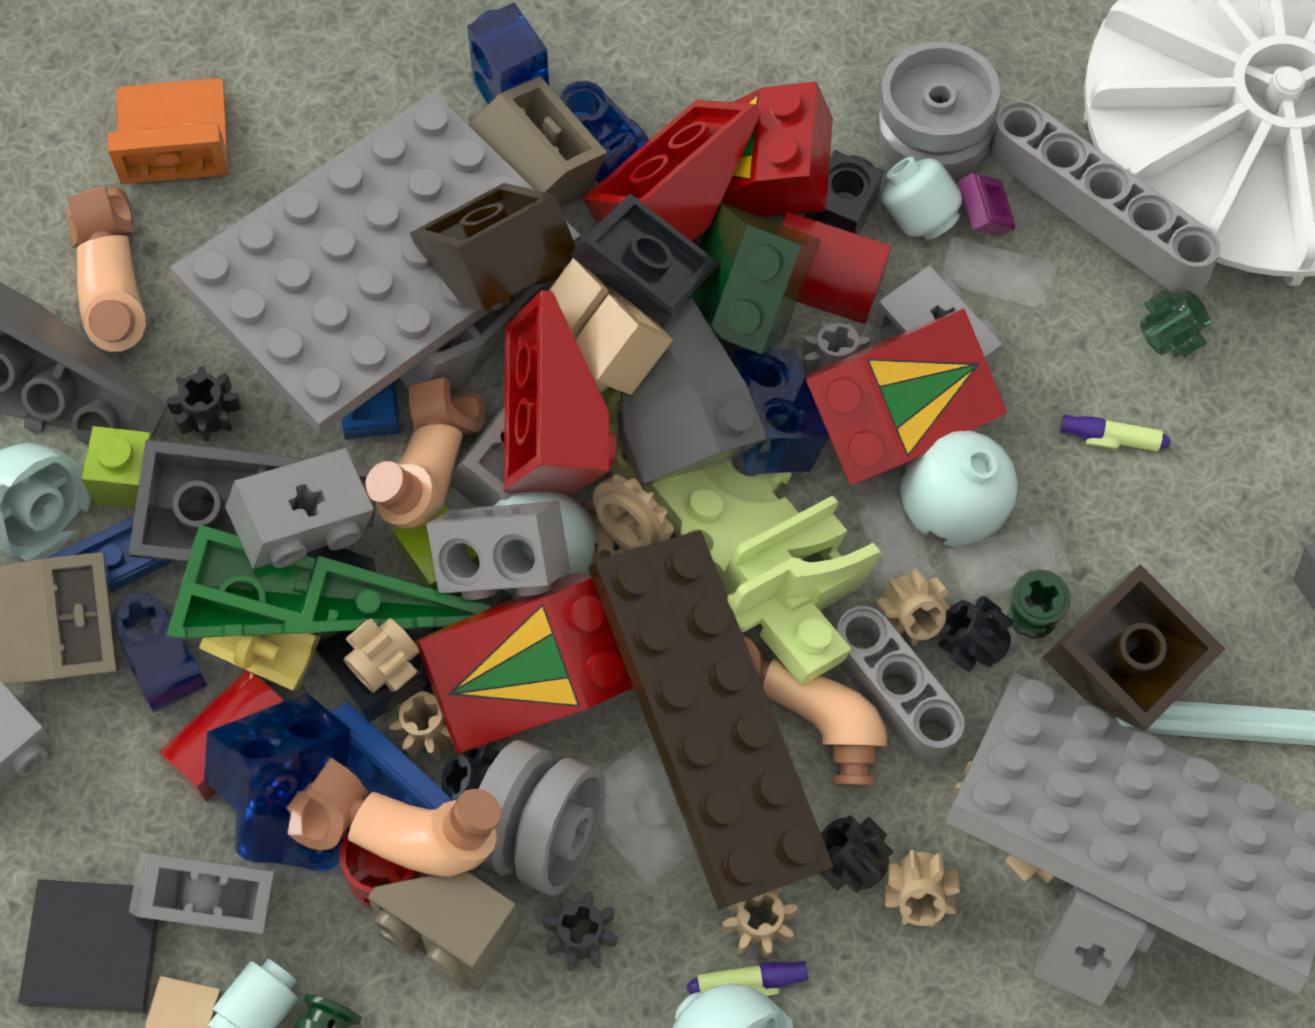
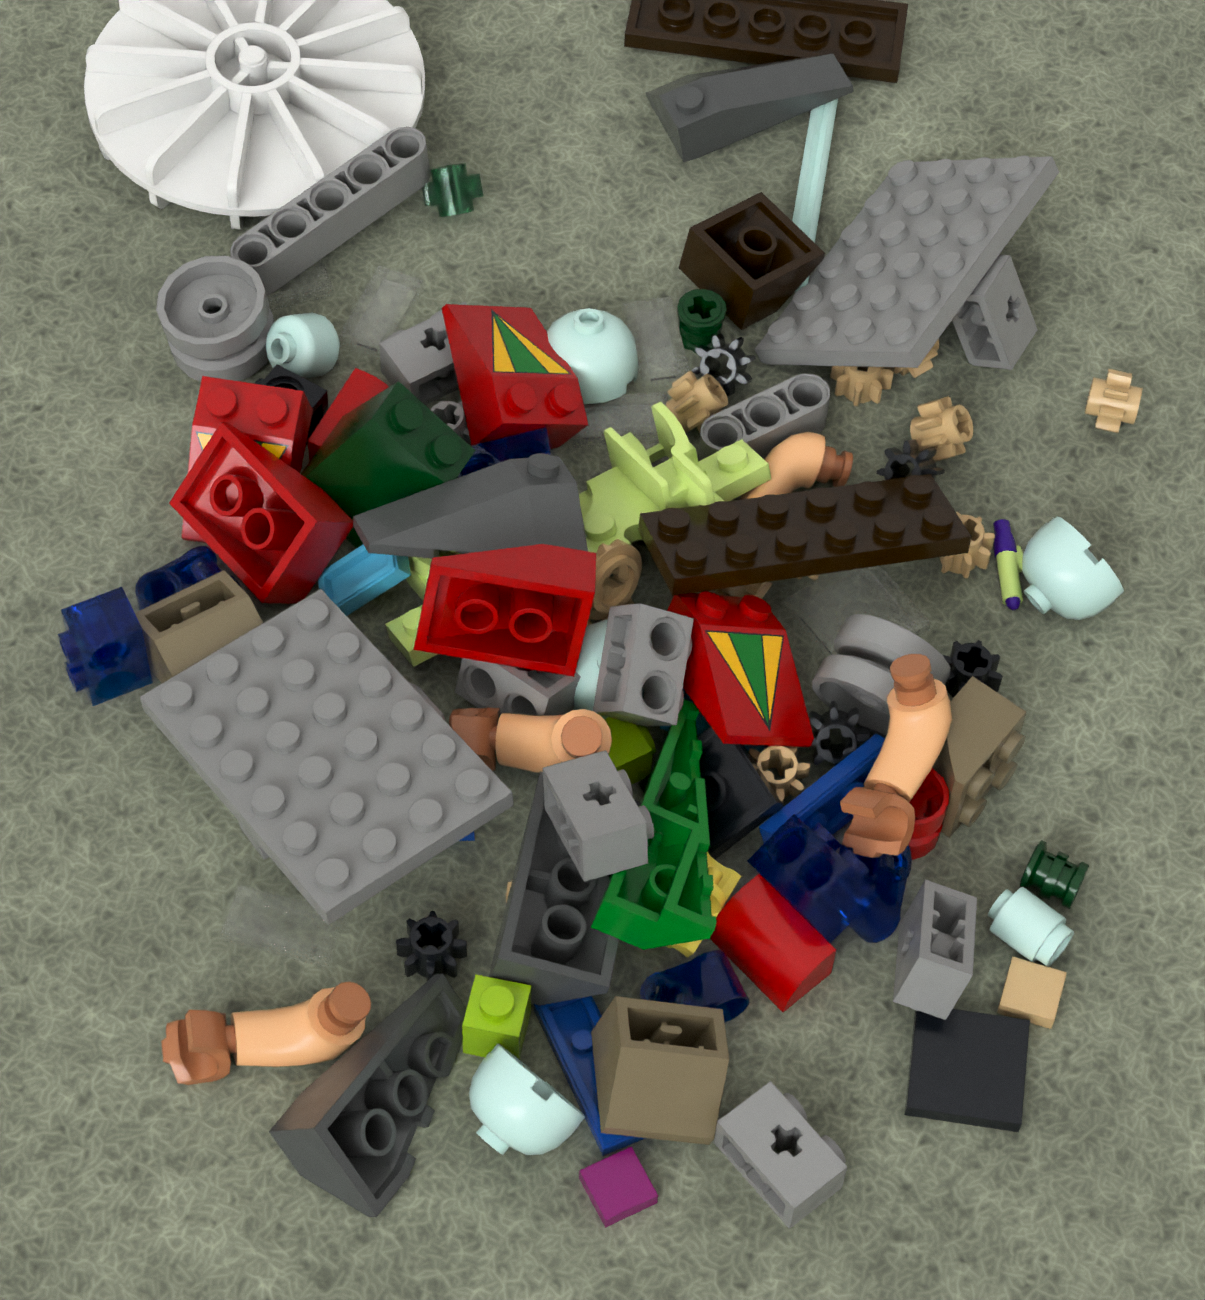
camera: 85 degrees left, 10 degrees down
orange bracket [108,78,229,185] -> none
tan gear [343,618,420,693] -> none
dark brown slope [410,183,576,311] -> none
tan piece [549,258,673,395] -> none
black tile [571,194,719,327] -> none
magenta tile [958,173,1015,236] -> none
piece [1060,415,1171,452] -> none

